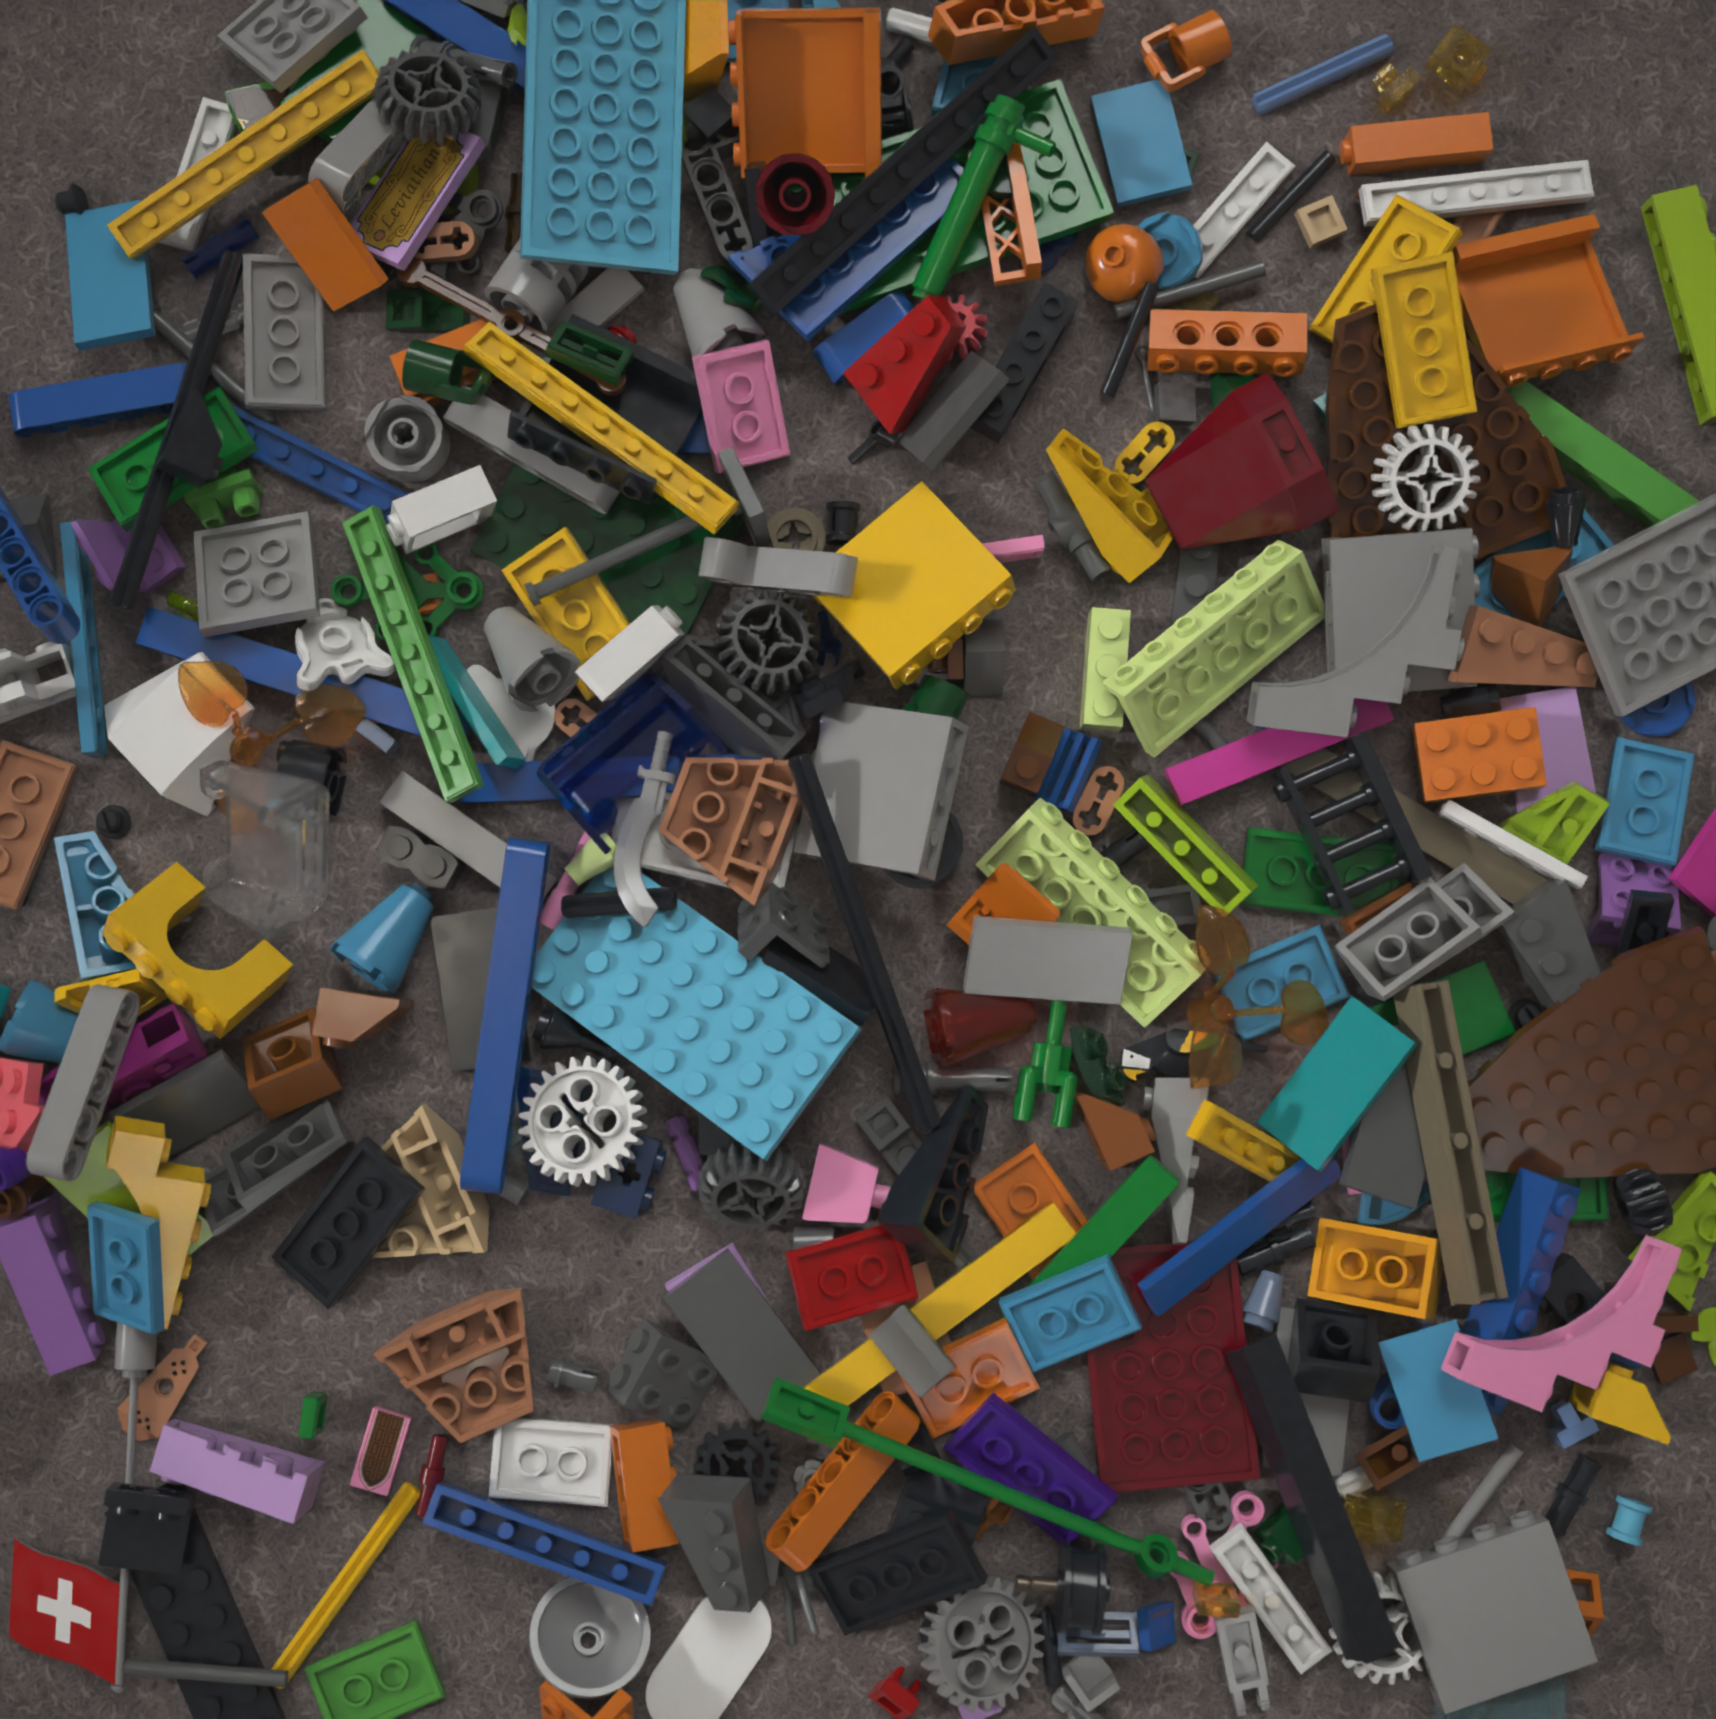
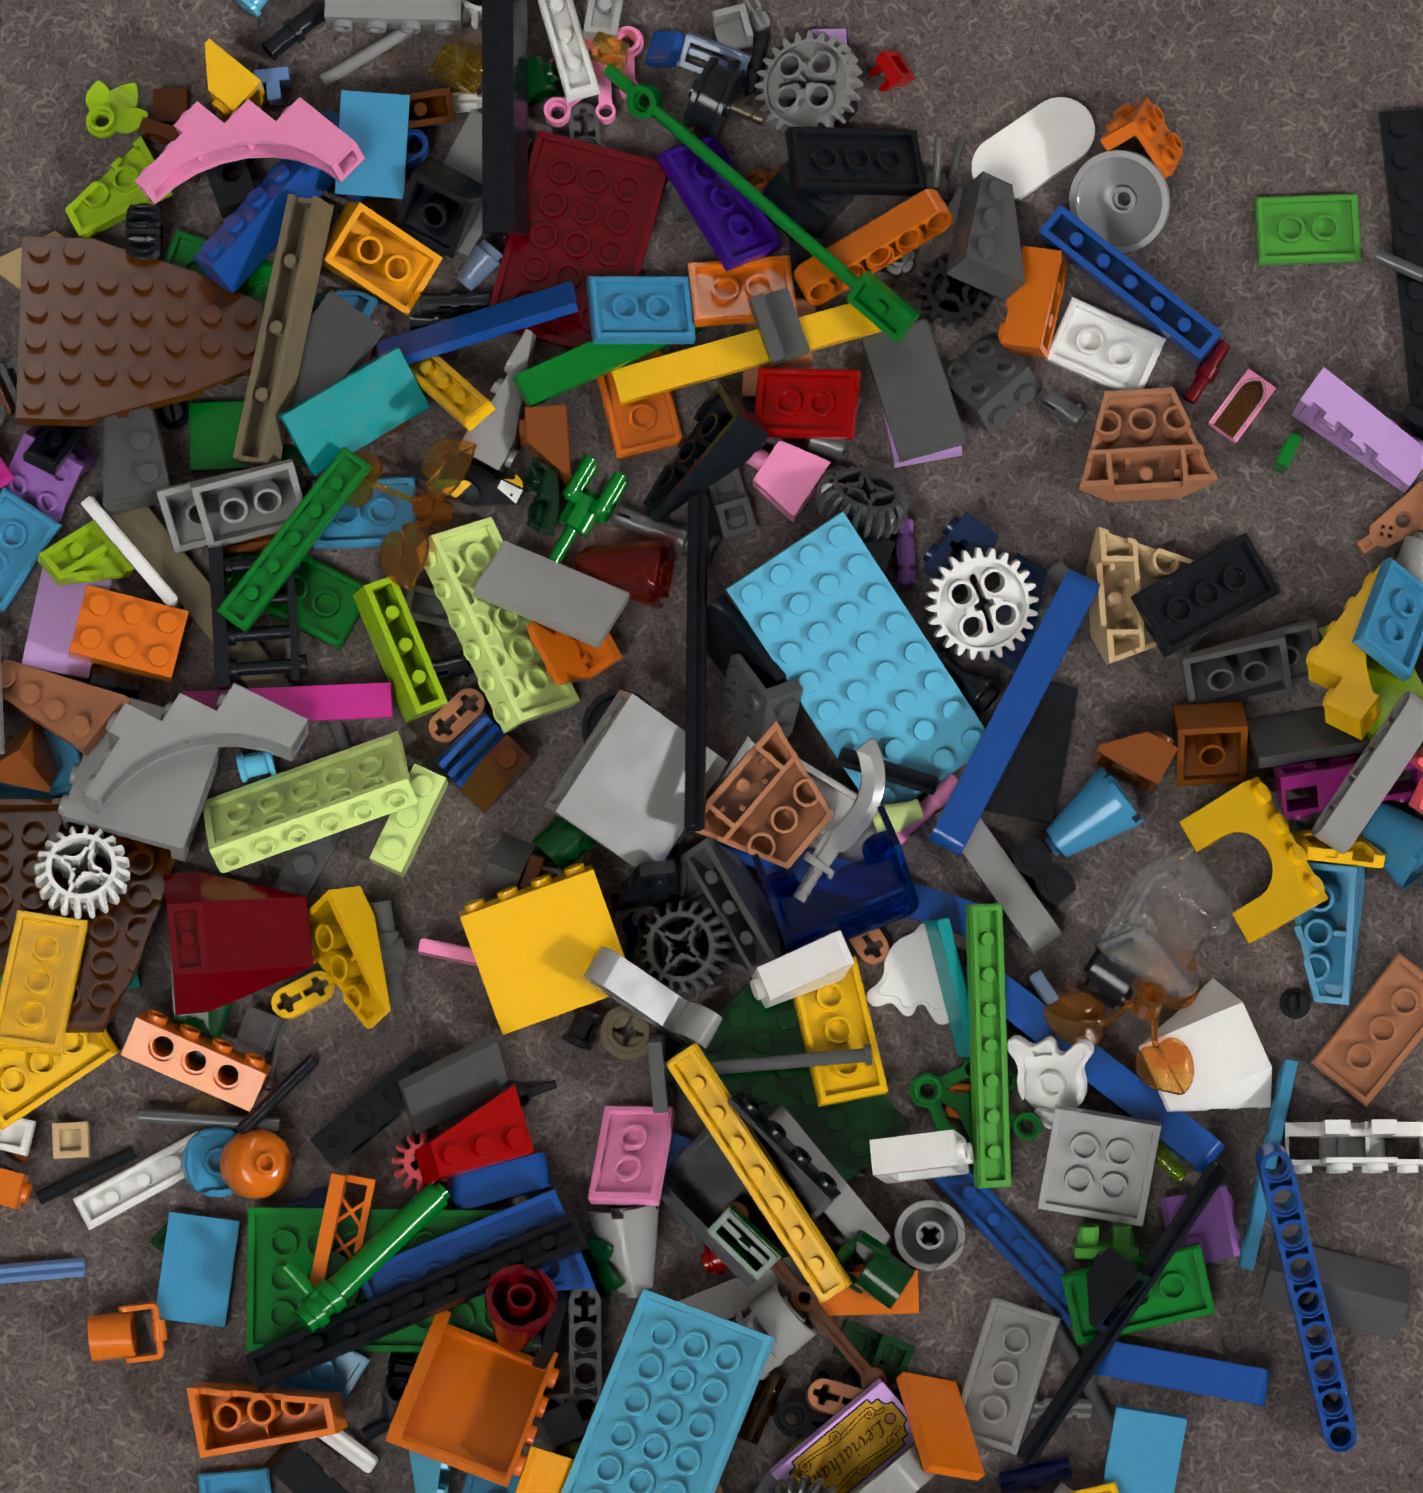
camera: 160 degrees left, 5 degrees down
yellow axle [271,1481,421,1689] -> none
light grey cone [484,606,581,712] -> none
none -> green tile [217,446,372,634]
none -> medium azure bush [235,751,277,783]

